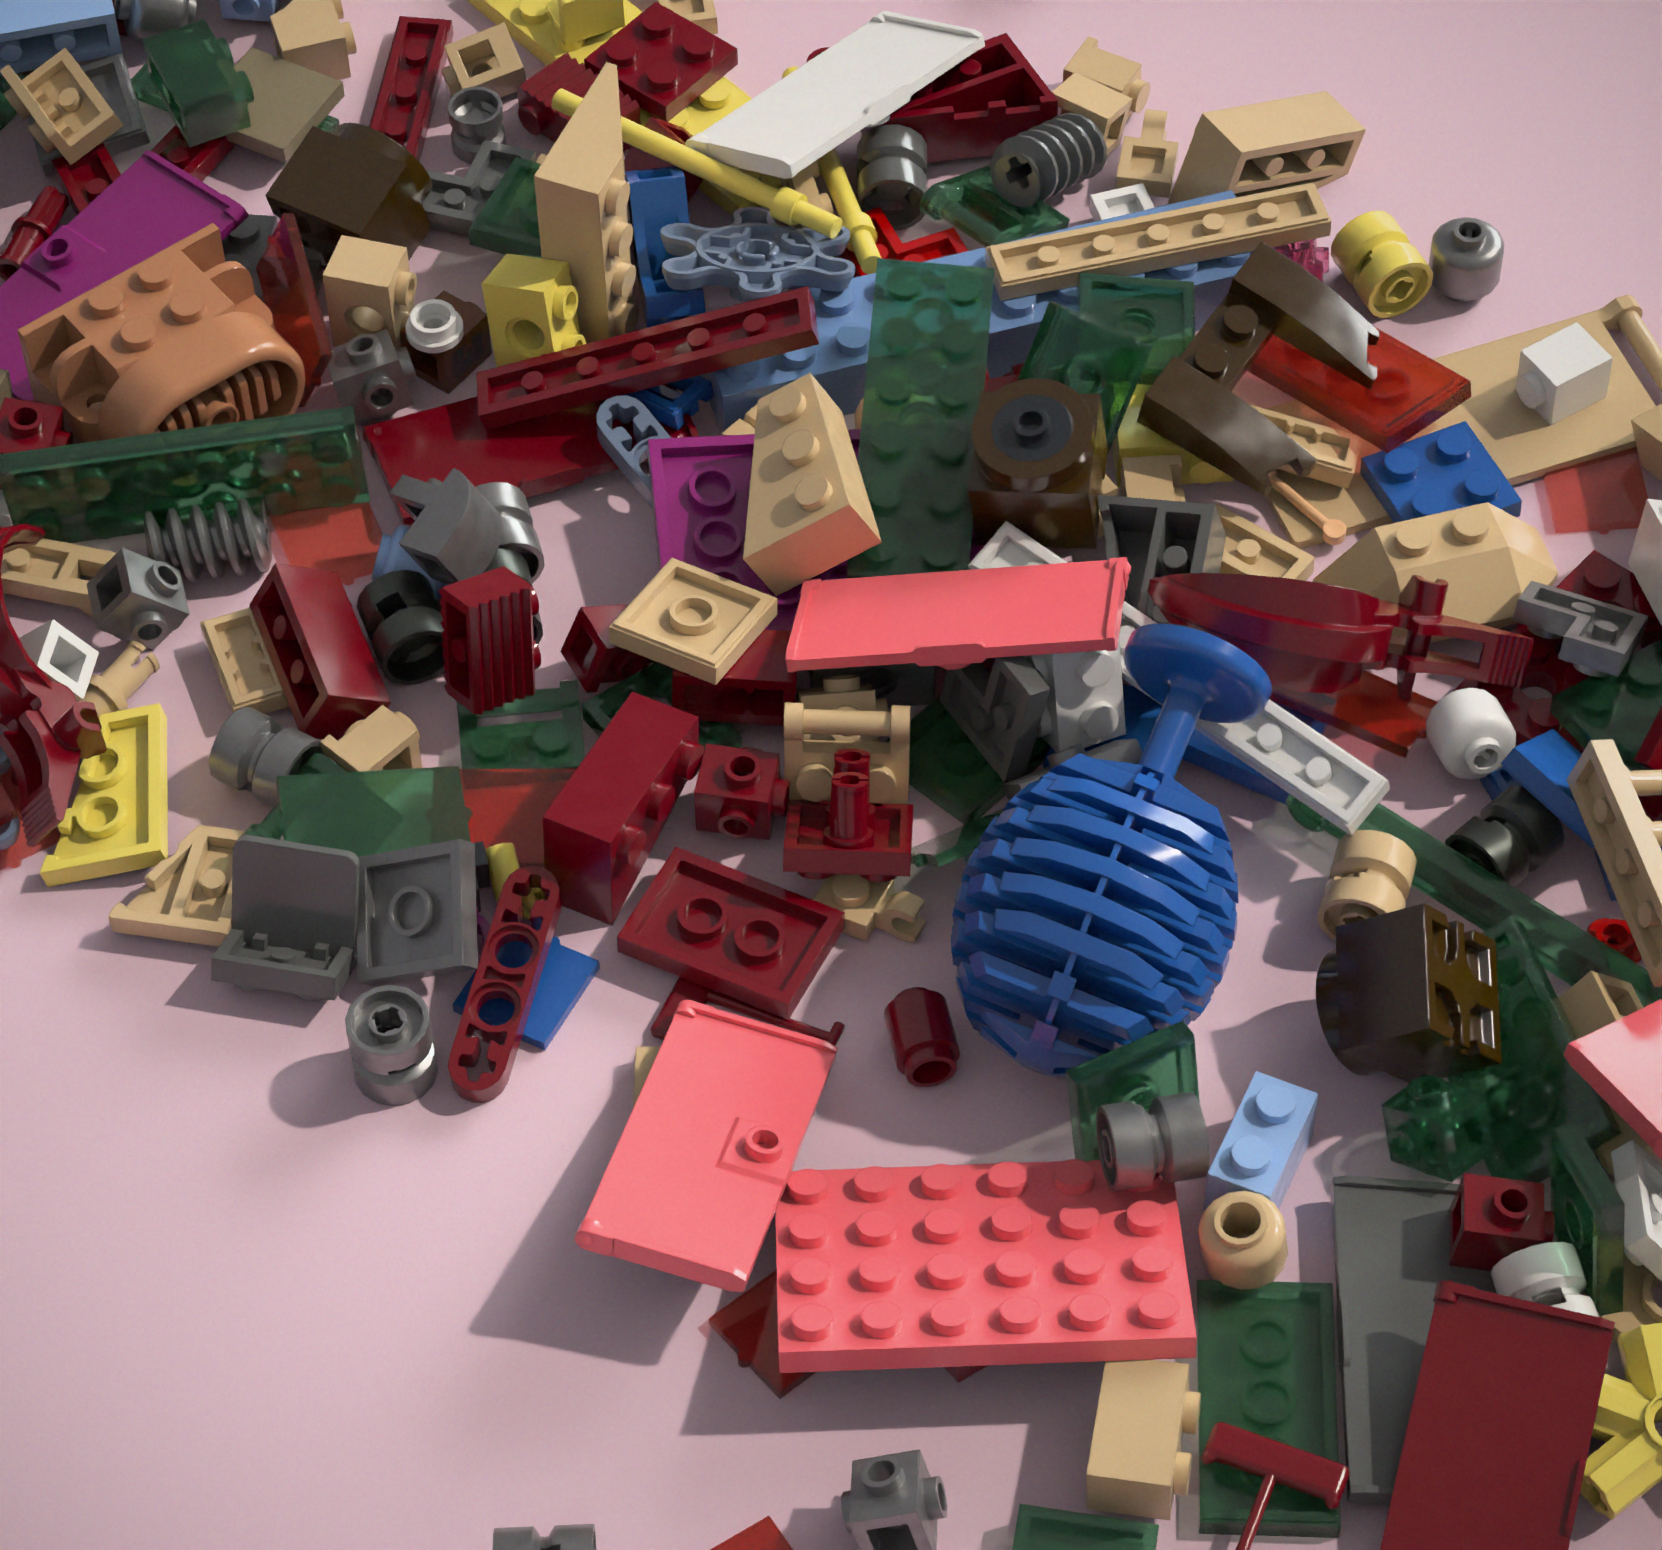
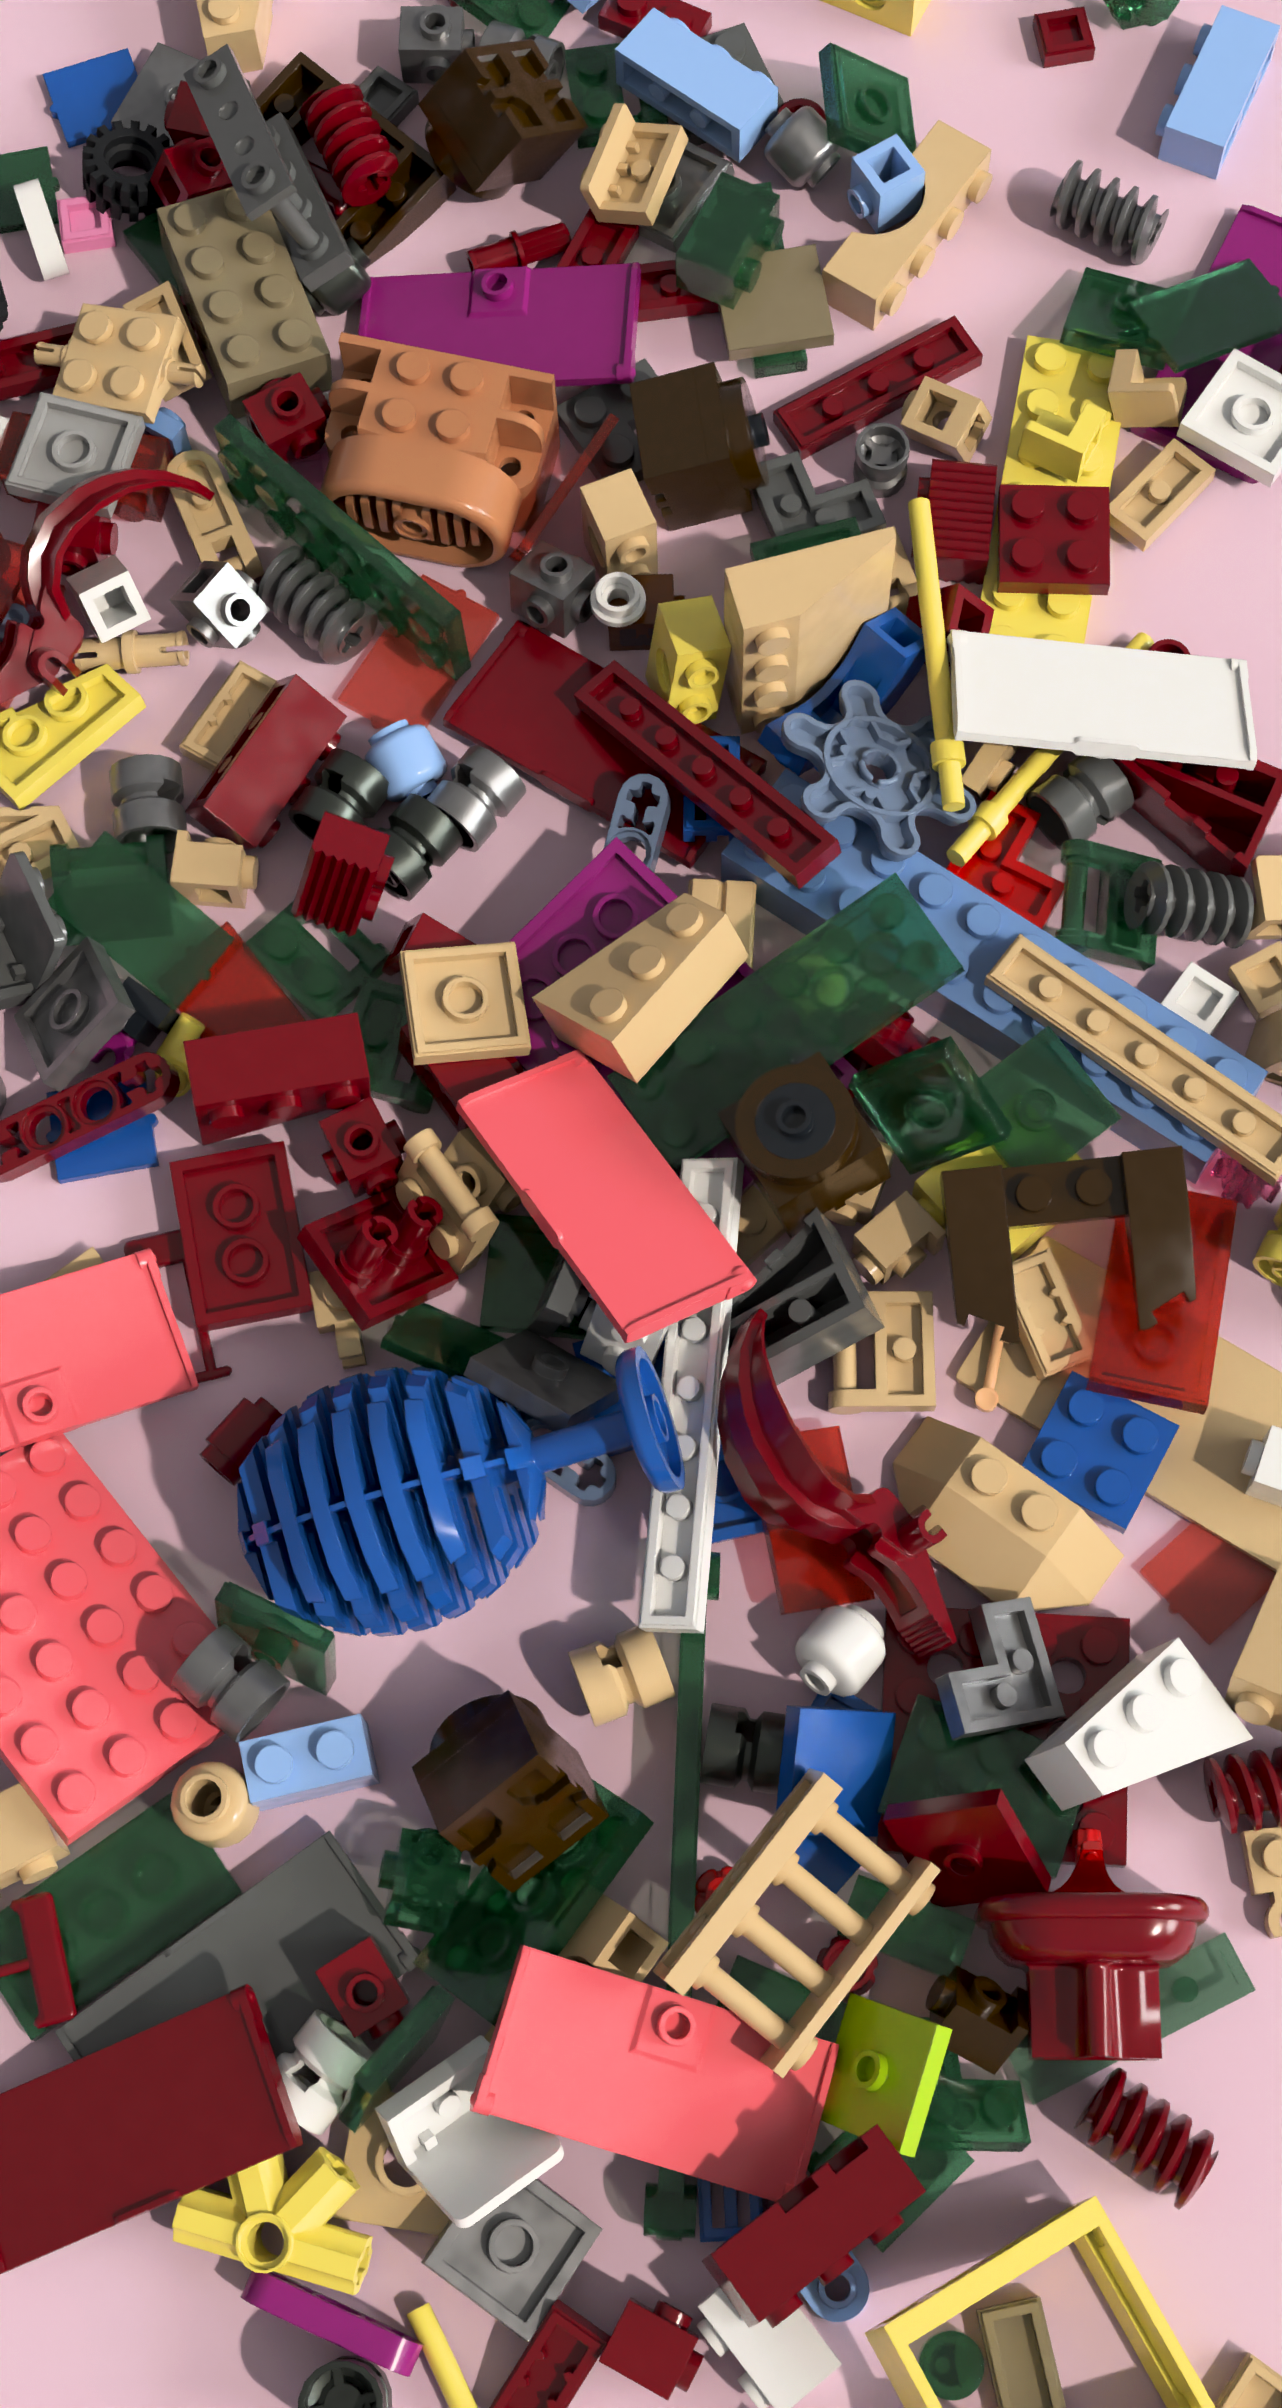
camera: 55 degrees right, 20 degrees up
flat silver brick [389,468,503,585] -> none

